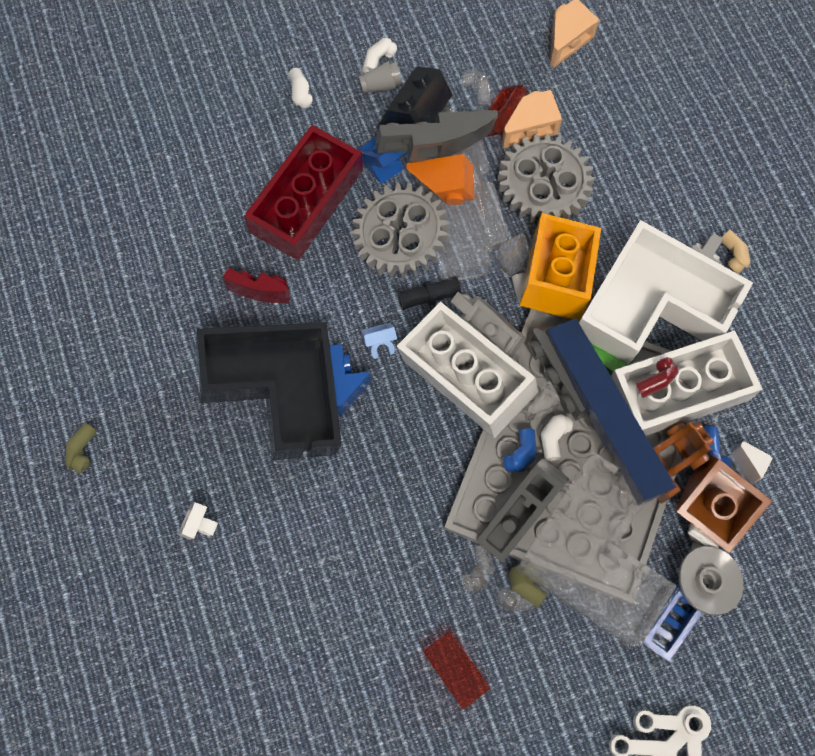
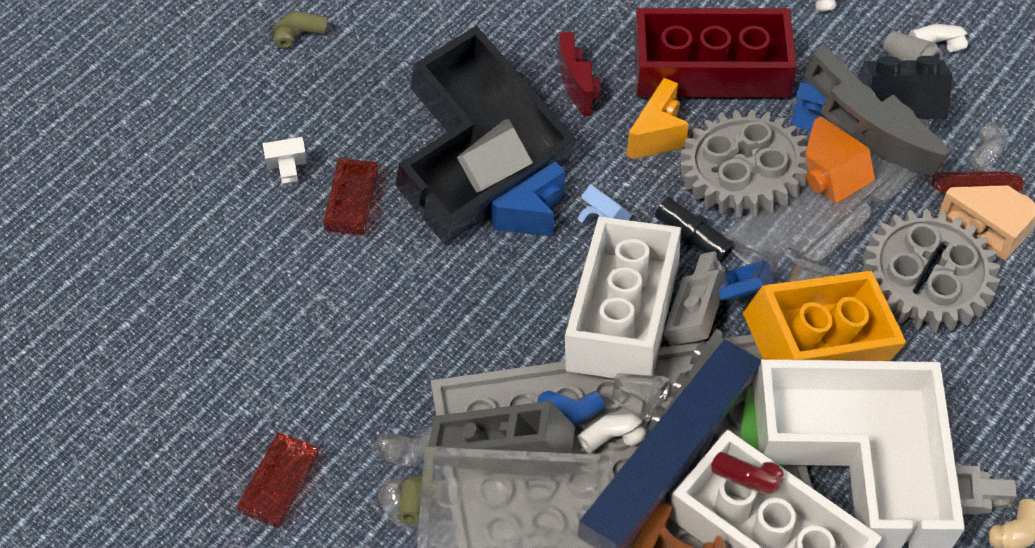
camera: 60 degrees right, 15 degrees down
none -> clear red plate [323,158,378,235]
none -> light grey slope [457,119,533,193]
none -> light orange slope [627,78,689,159]
none -> blue slope [718,260,775,302]

